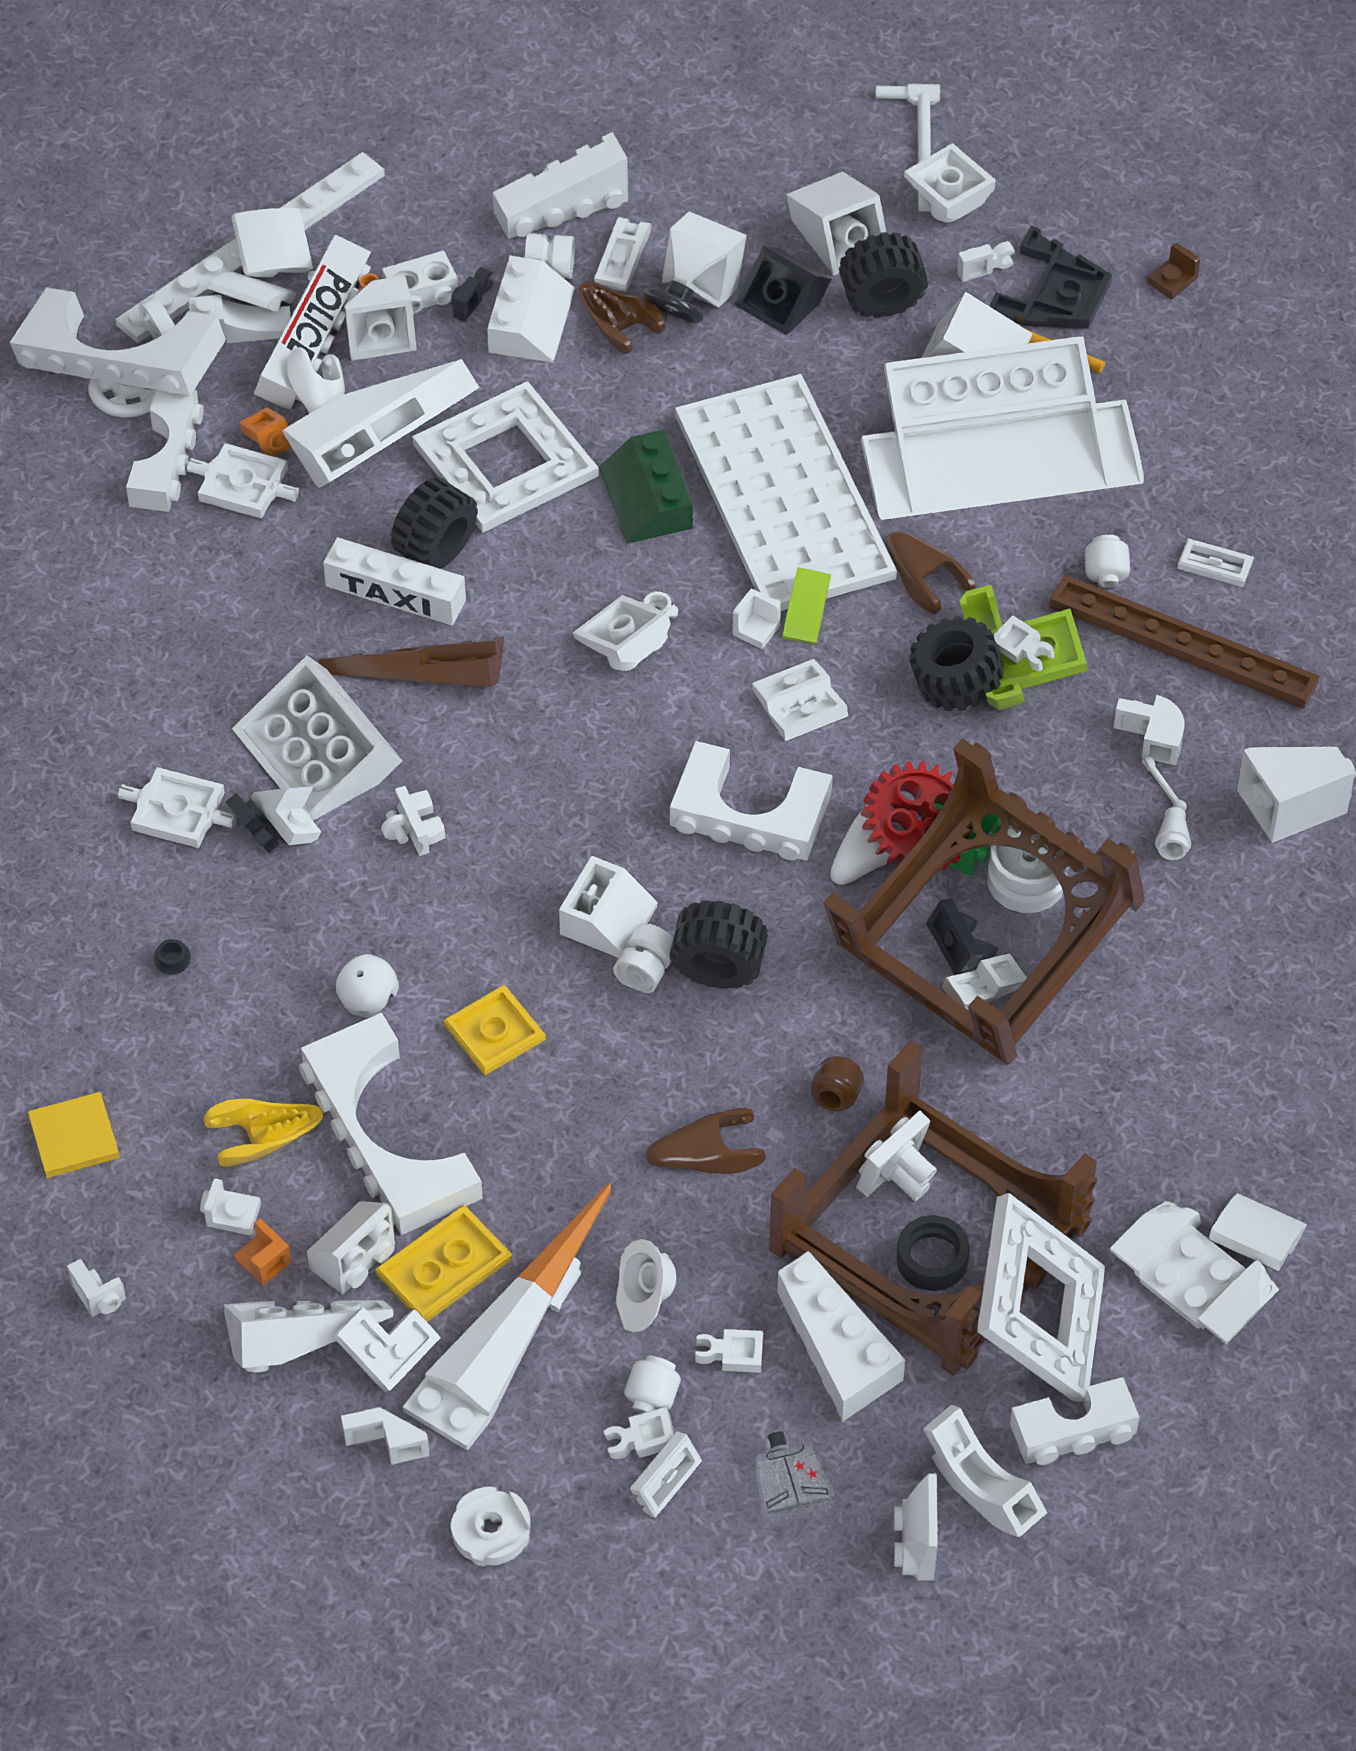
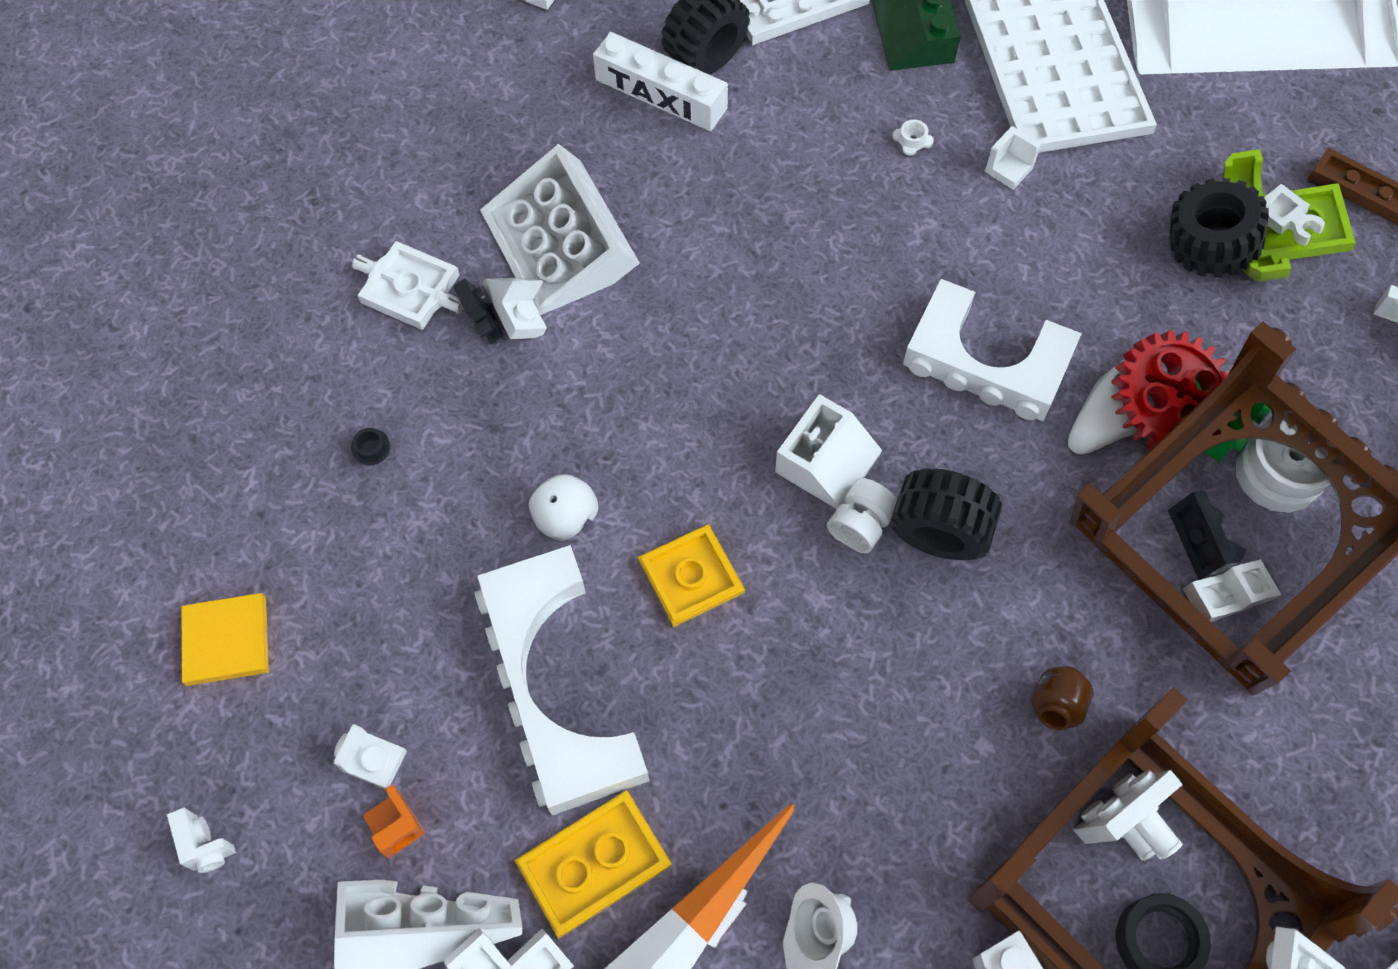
camera: 10 degrees right, 10 degrees up
yellow animal [203,1099,323,1167] -> none
white slope [307,1201,395,1295] -> none
reddish brown wedge [319,637,504,687] -> none
white hips [381,786,445,856] -> none
white slope [573,595,671,671] -> none
reddish brown animal [646,1108,766,1174] -> none
white slope [752,659,848,741] -> none
lime slope [782,567,831,644] -> none
reddish brown animal [886,530,976,614] -> none
white head [1084,535,1130,588] -> none

